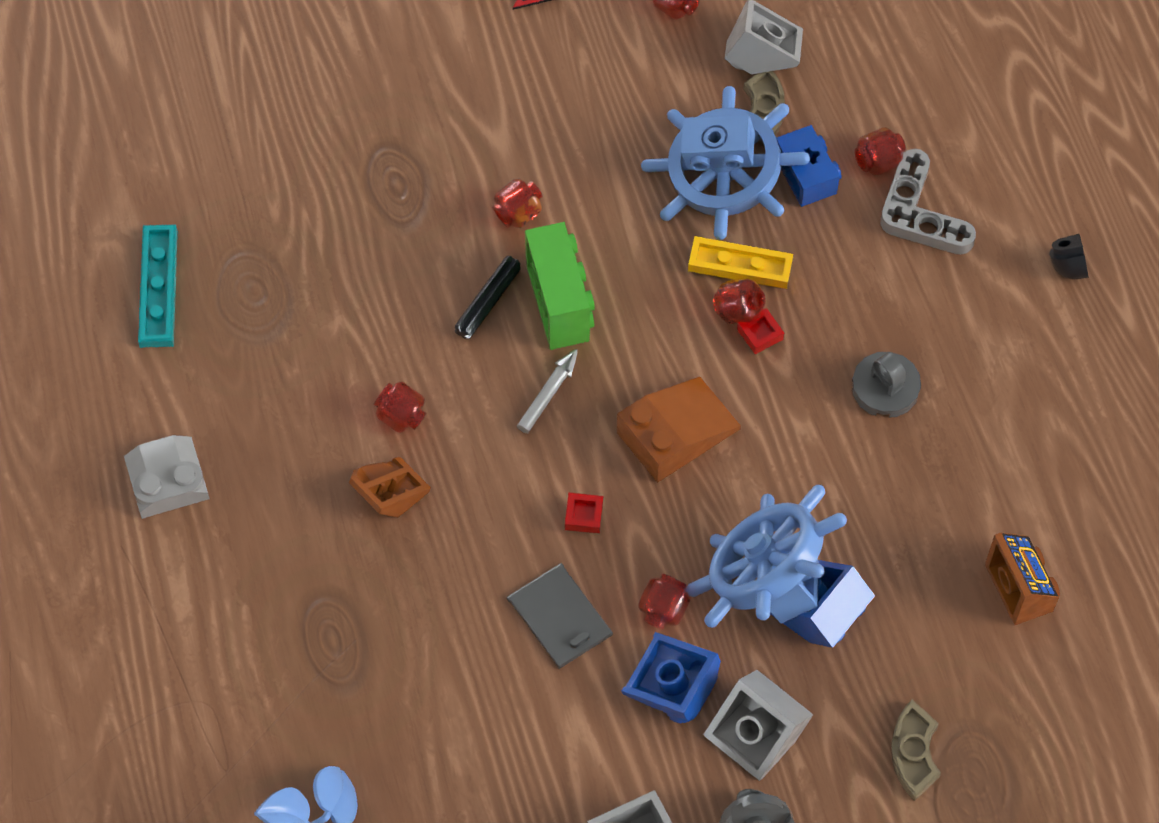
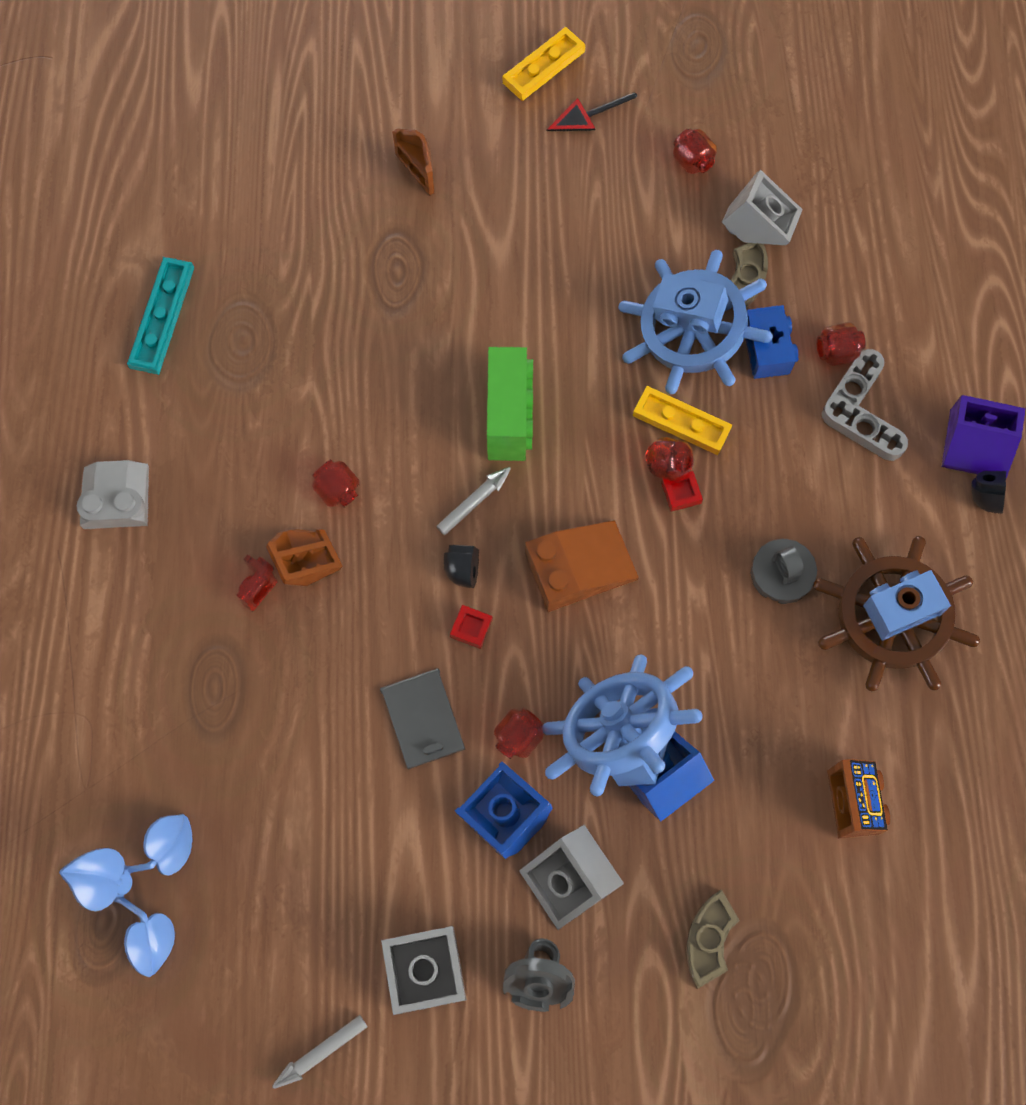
camera: 15 degrees right, 10 degrees up
black axle [455,256,521,339] -> none
clear red head [492,179,543,228] -> none
none -> clear red bracket [237,554,278,612]
none -> dark orange slope [392,129,434,196]
none -> black piece [444,545,479,588]
none -> reddish brown brick [813,536,980,691]
none -> dark purple slope [941,395,1026,478]

